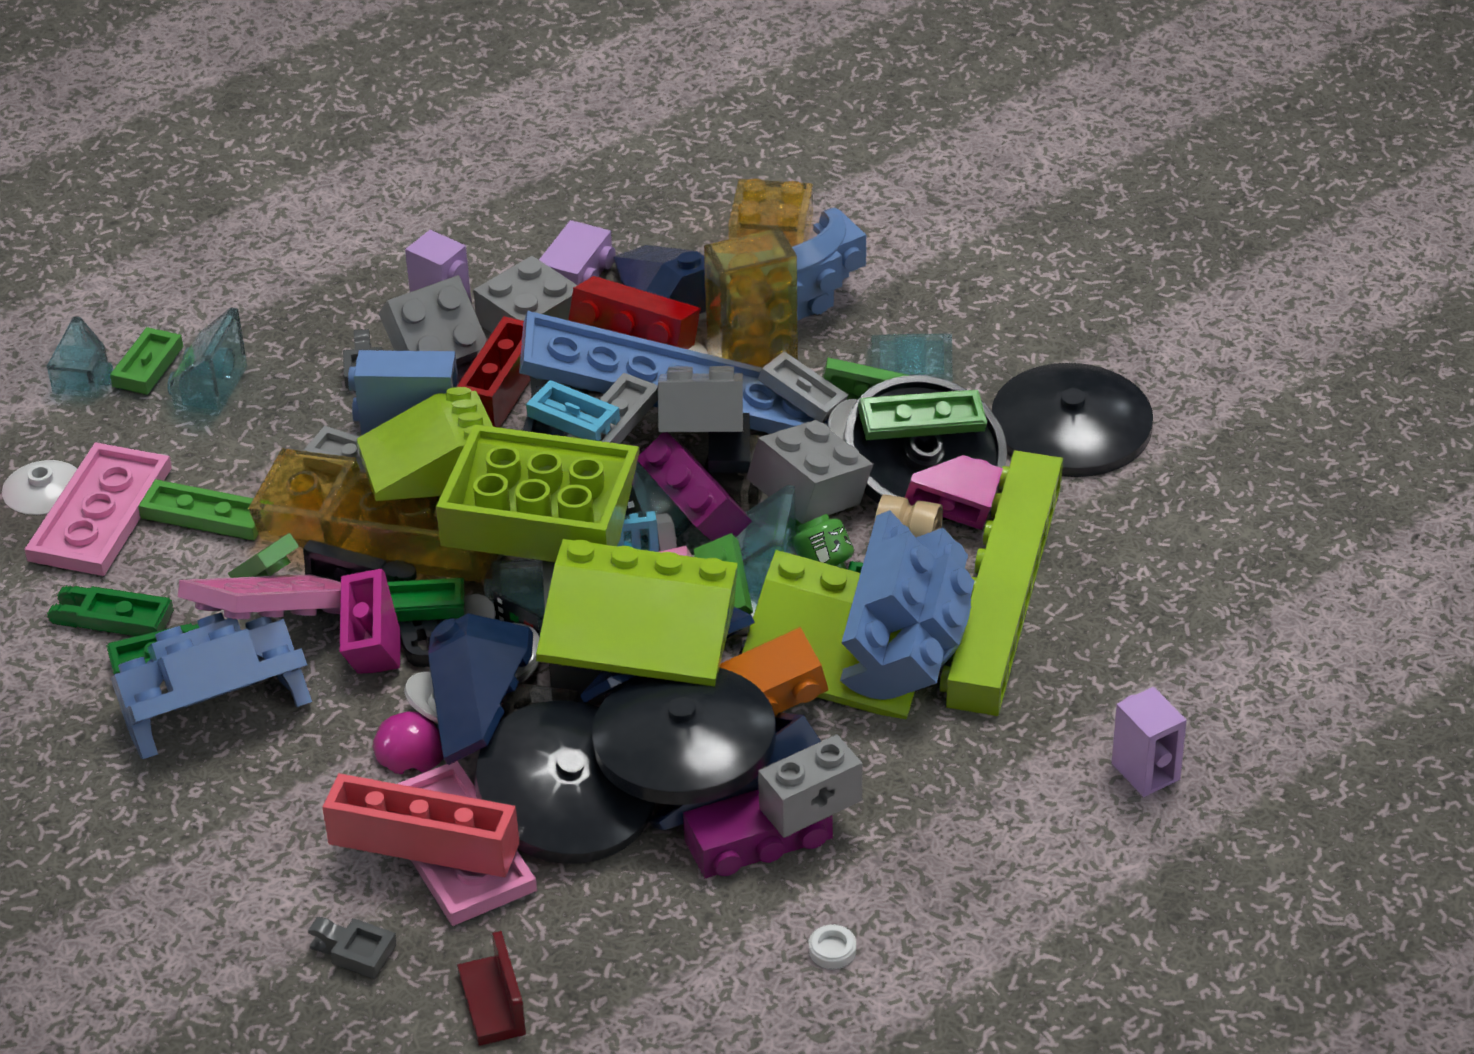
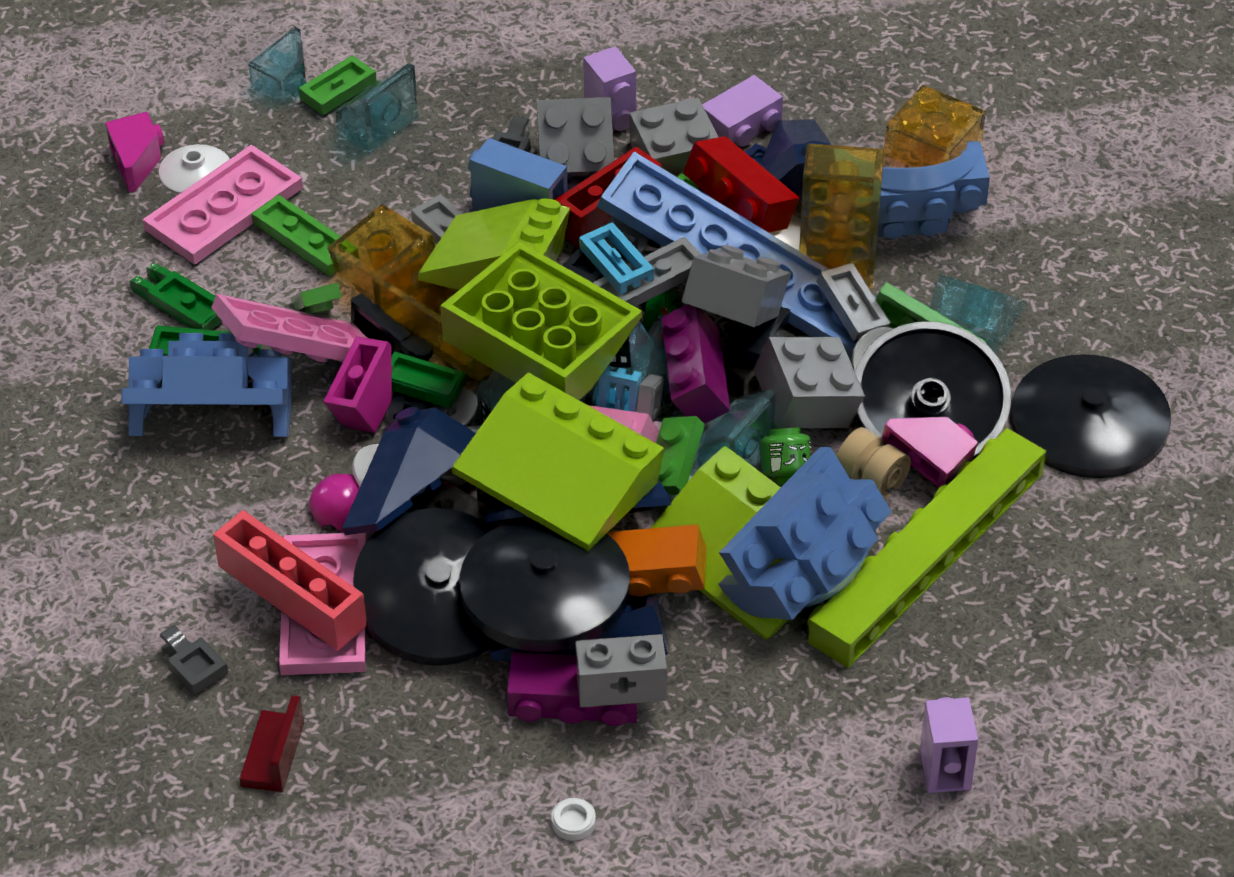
camera: 25 degrees right, 5 degrees up
bright green tile [858,390,987,440] -> none

